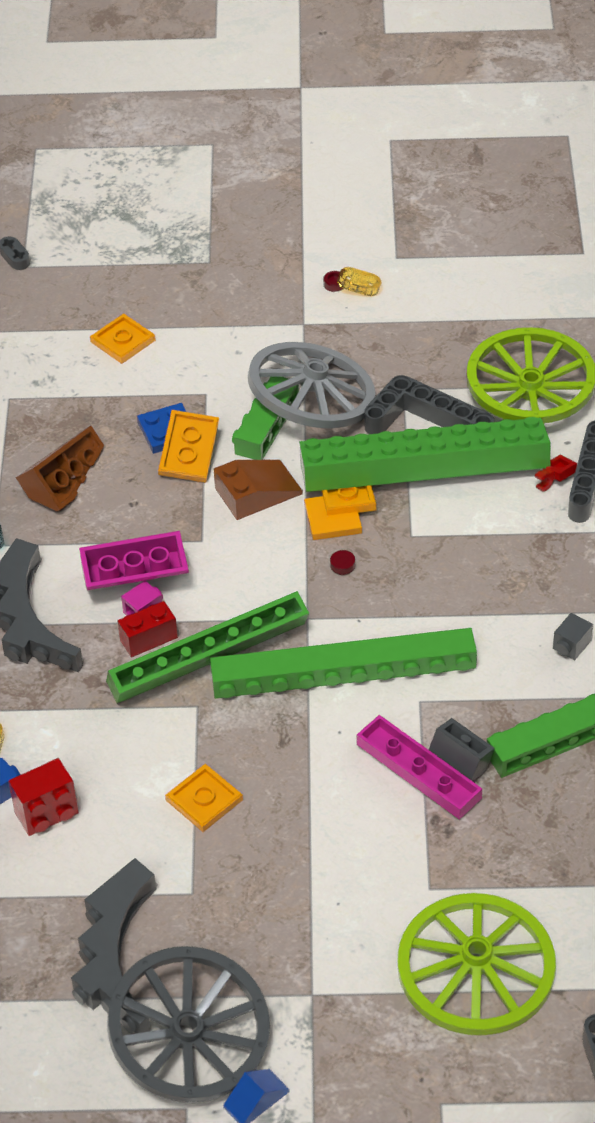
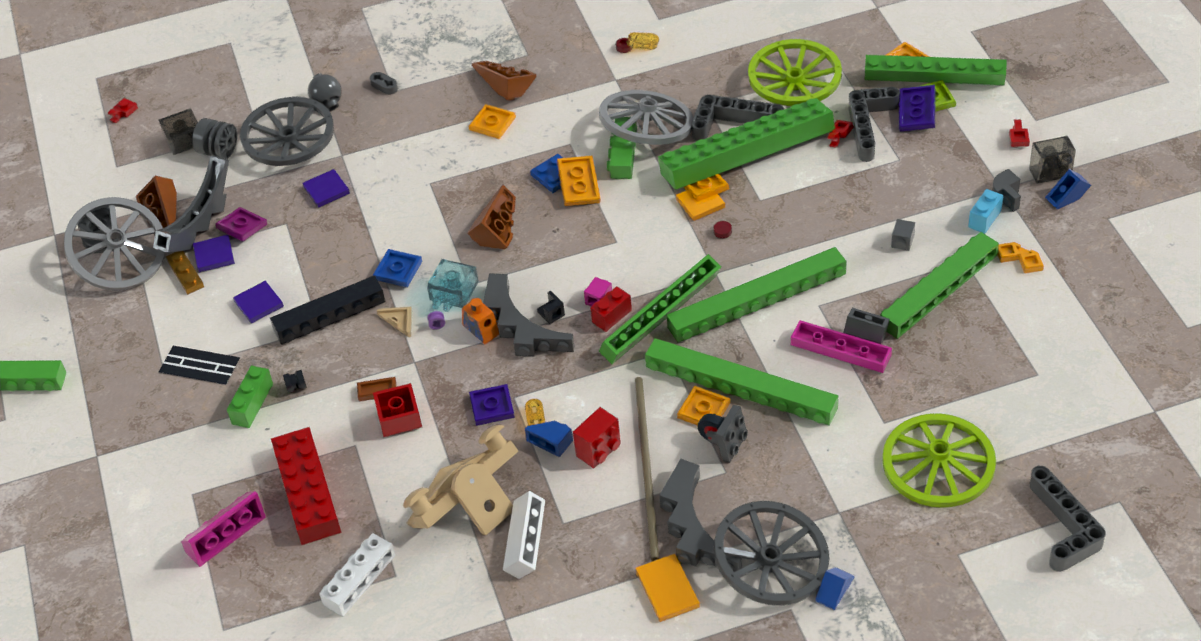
camera: 15 degrees left, 0 degrees up
dark pink slope [79,531,189,590] -> none
dark orange slope [213,460,303,520] -> none
none -> dark orange wedge [472,61,536,100]
none -> black panel [537,291,565,324]
none -> dark tan piece [635,377,659,561]
none -> light orange tile [635,553,700,622]
none -> bright green brick [645,338,839,426]
none -> dark grey plate [697,405,748,463]

